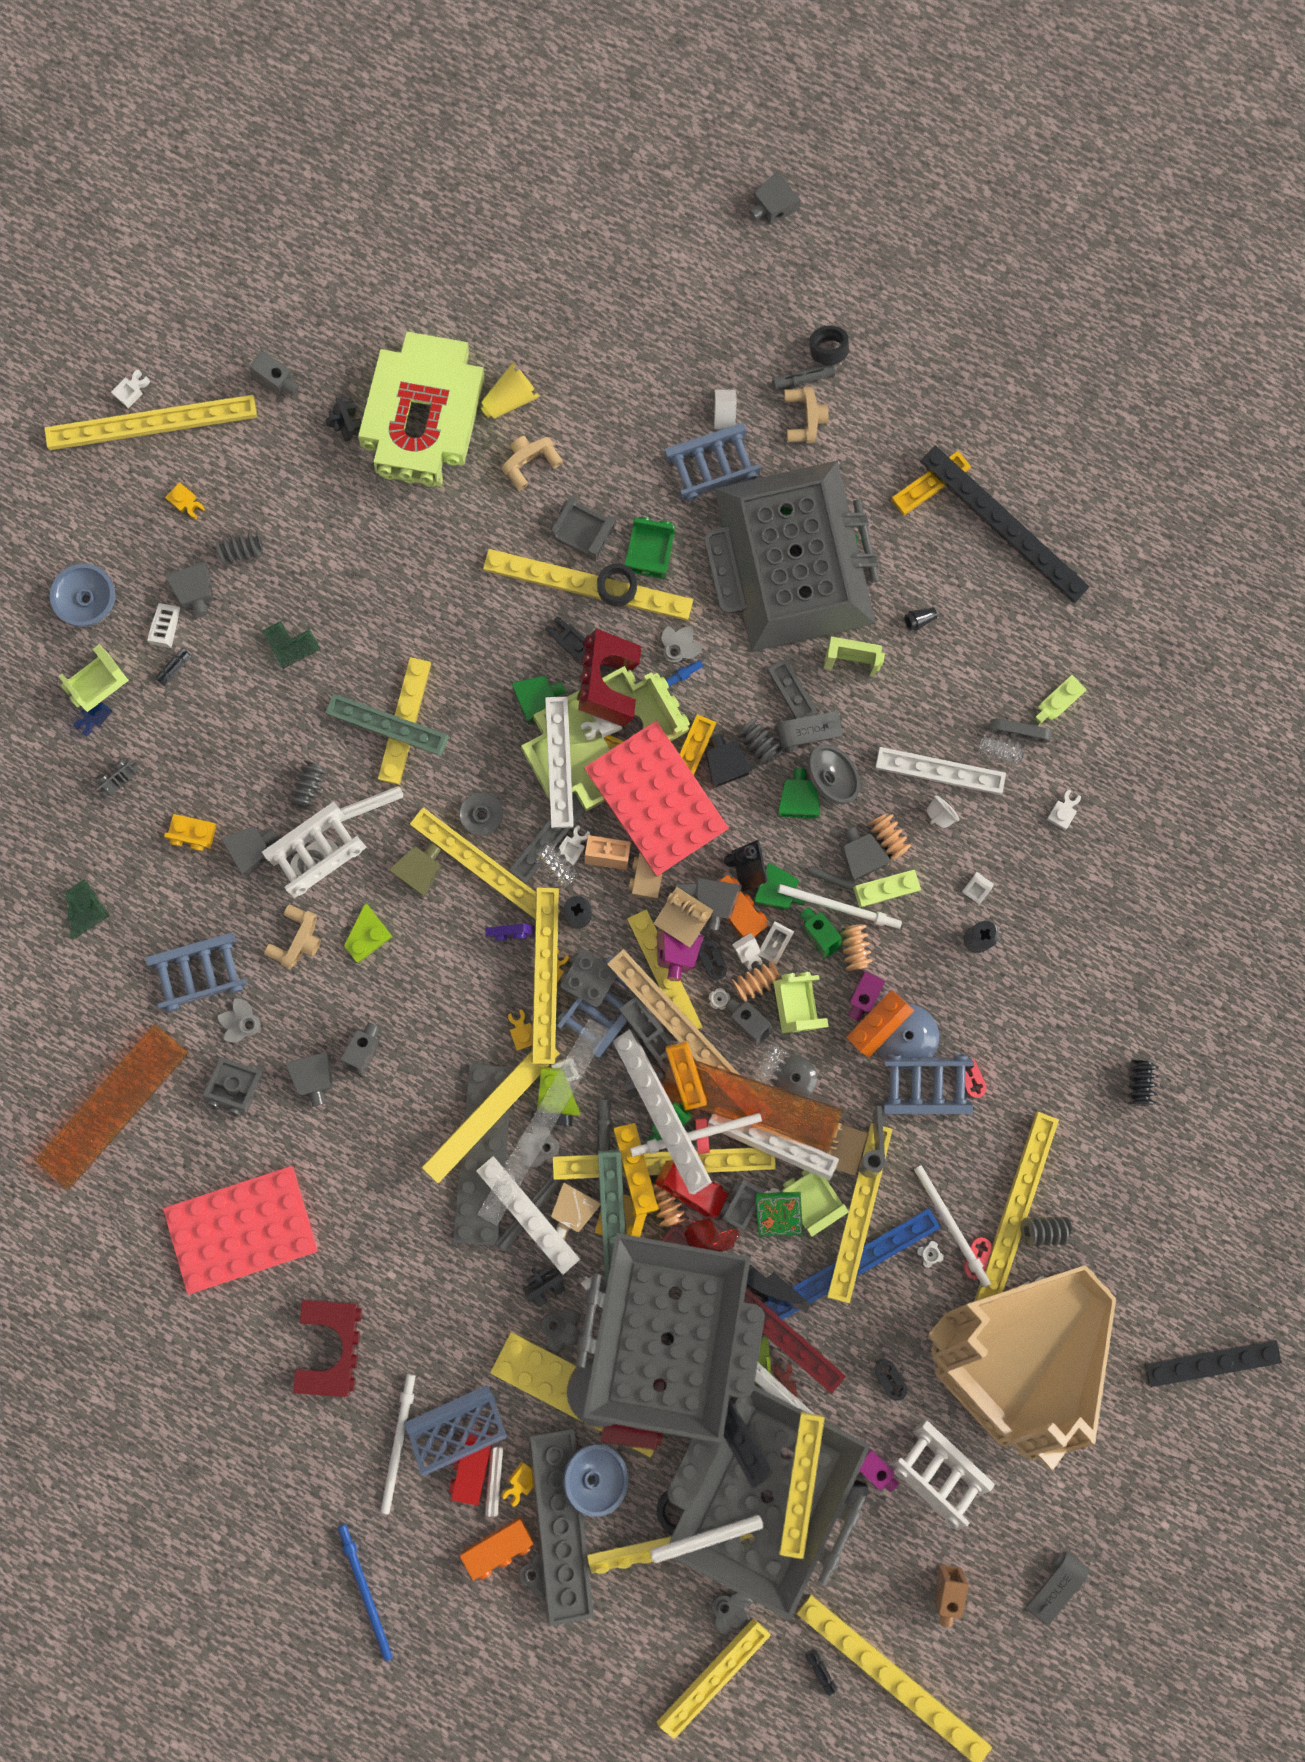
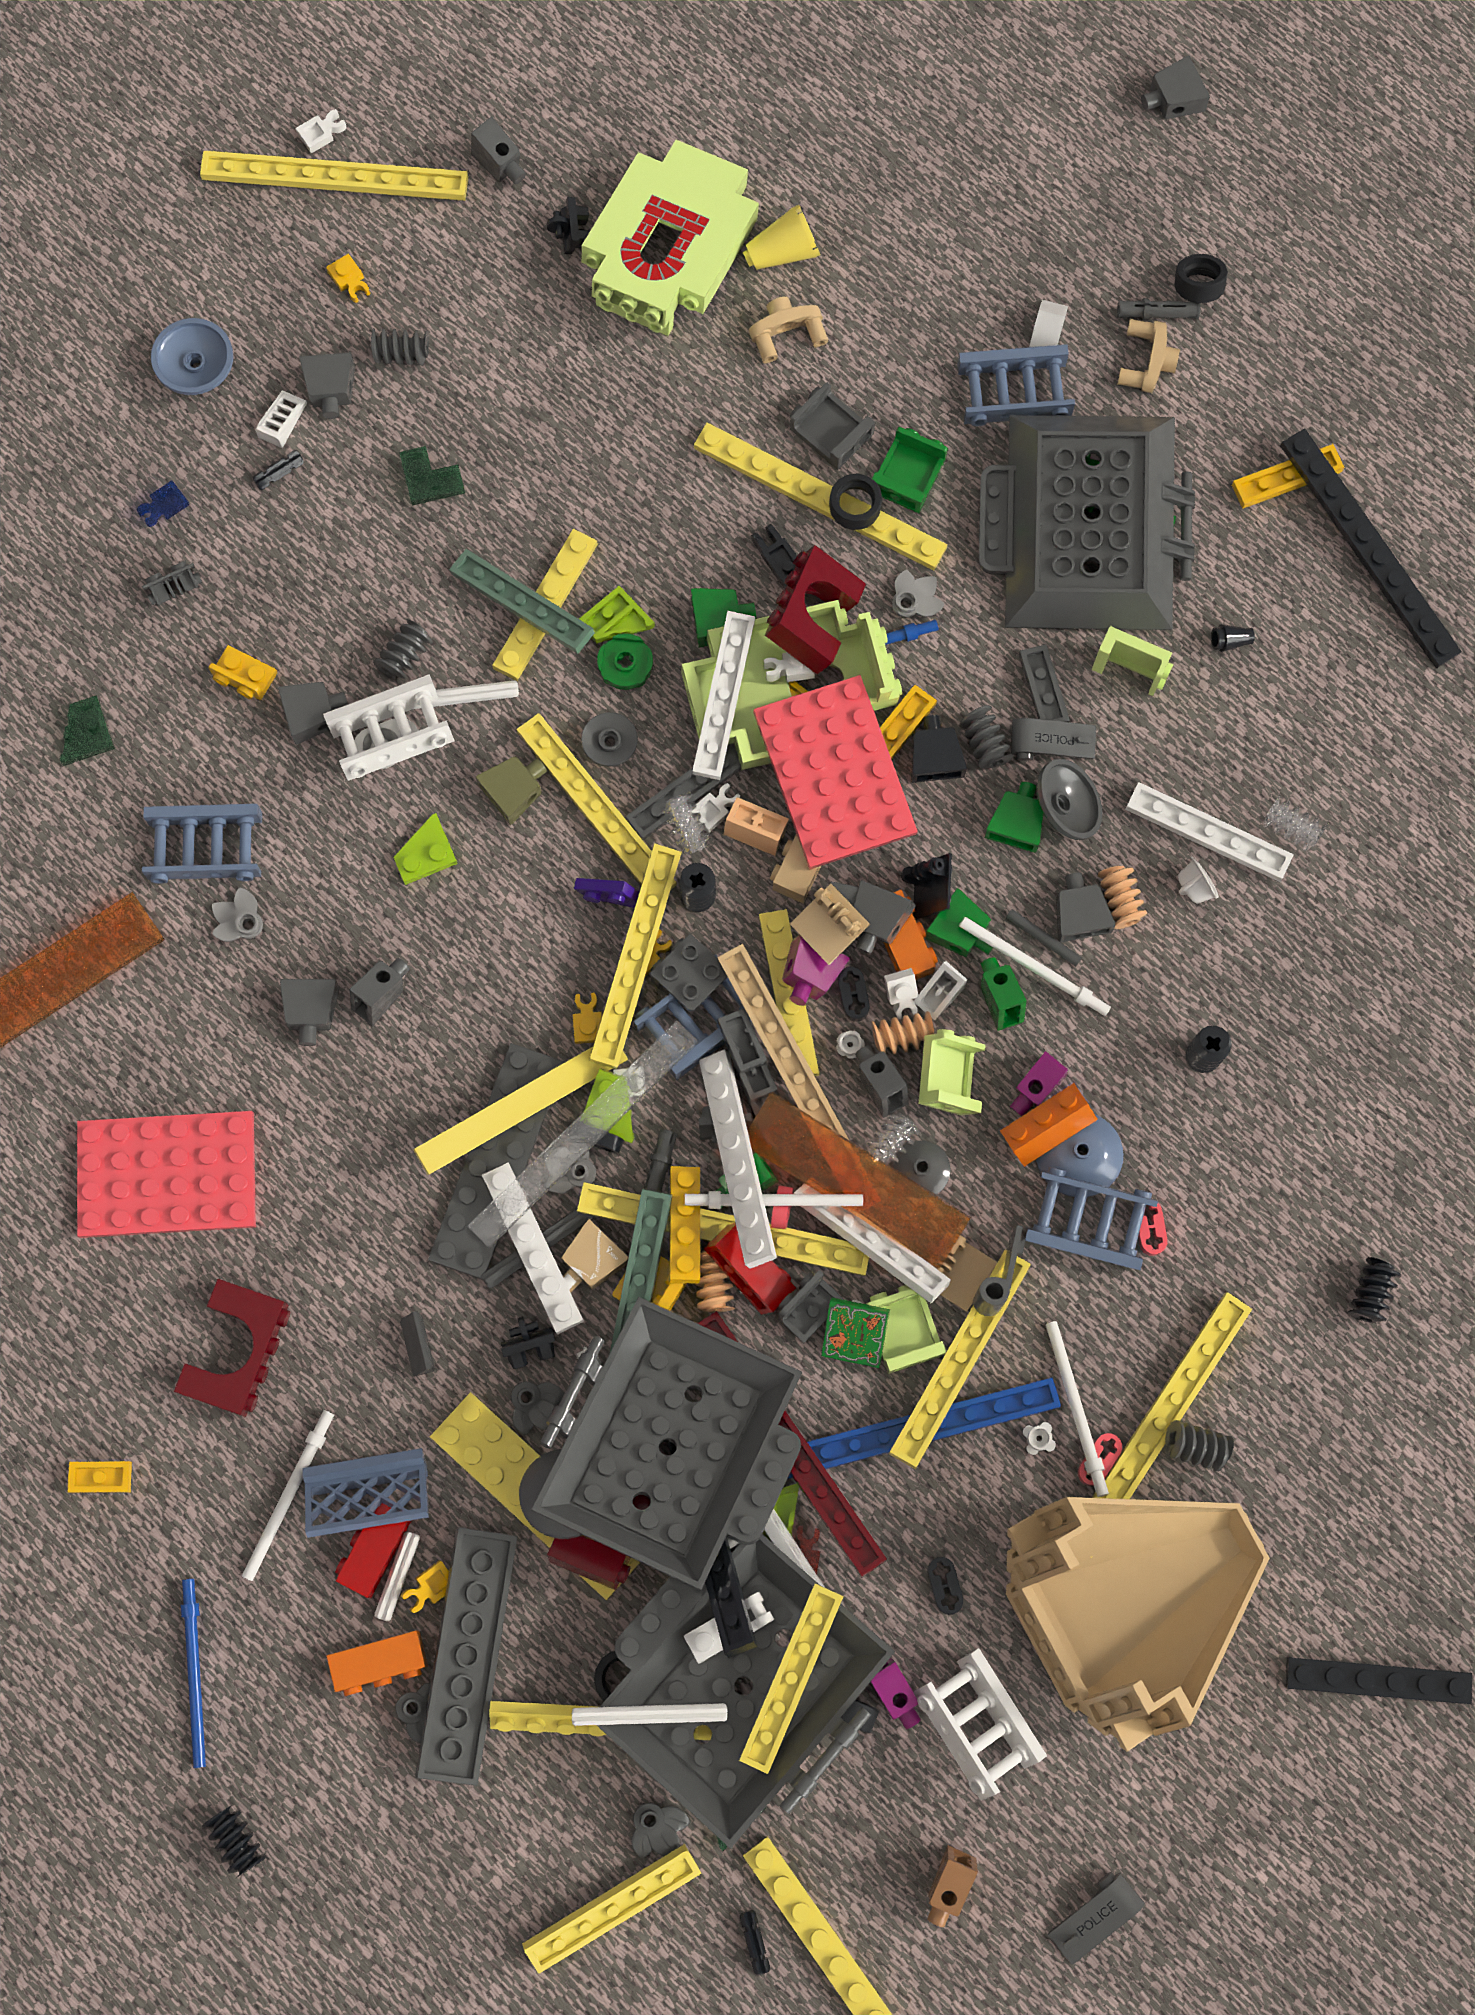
camera: 20 degrees right, 5 degrees down
yellowish green panel [59,644,129,712] -> none
dark grey plate [203,1057,263,1117] -> none
tan connector [264,904,321,969] -> none
sand blue dish [563,1445,628,1517] -> none
light orange tile [665,1041,707,1111] -> none
clear red brick [684,1218,740,1252] -> none
black slope [746,1264,810,1310] -> none
light nougat piece [840,924,873,971] -> none
yellowish green plate [853,869,921,908] -> none
white slope [962,872,994,905] -> none
dark grey beam [989,719,1052,743] -> none
yellowish green hinge [1033,675,1086,725] -> none
white plate [1047,790,1081,830] -> none
none -> yellow plate [68,1461,132,1493]
none -> black piece [202,1805,267,1878]
none -> dark grey slope [400,1311,435,1376]
none -> lime wing [579,586,655,643]
none -> green plate [597,634,653,690]
none -> white plate [684,1592,774,1664]

